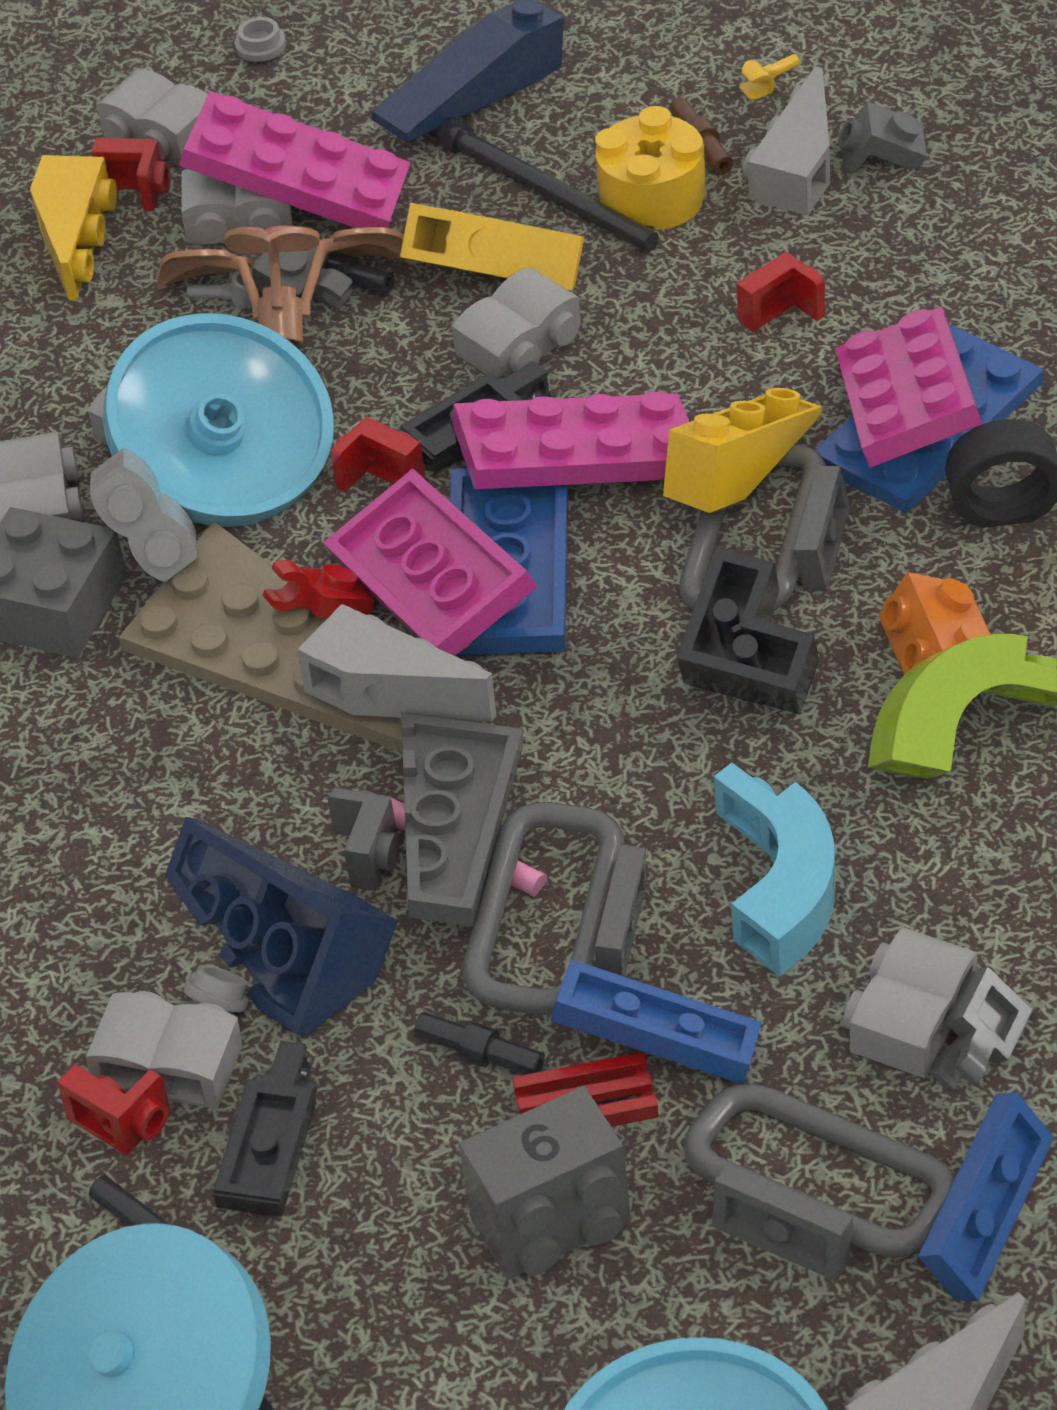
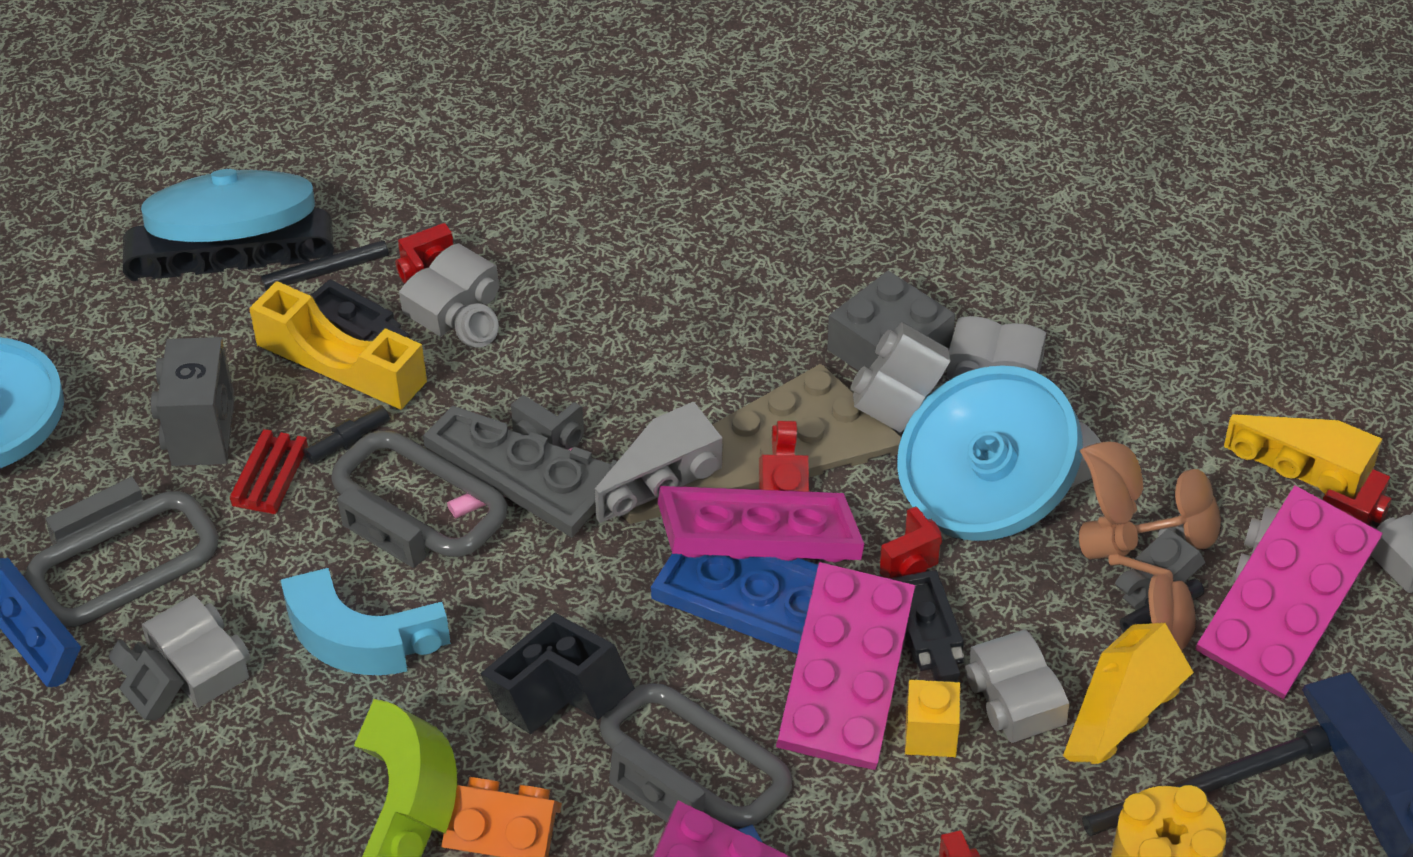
camera: 110 degrees right, 0 degrees up
dark blue wedge [165,817,398,1035] -> none
blue plate [550,959,762,1084] -> none
yellow slope [663,388,822,513] -> none
none -> yellow arch [249,281,427,410]
none -> yellow brick [905,680,960,757]

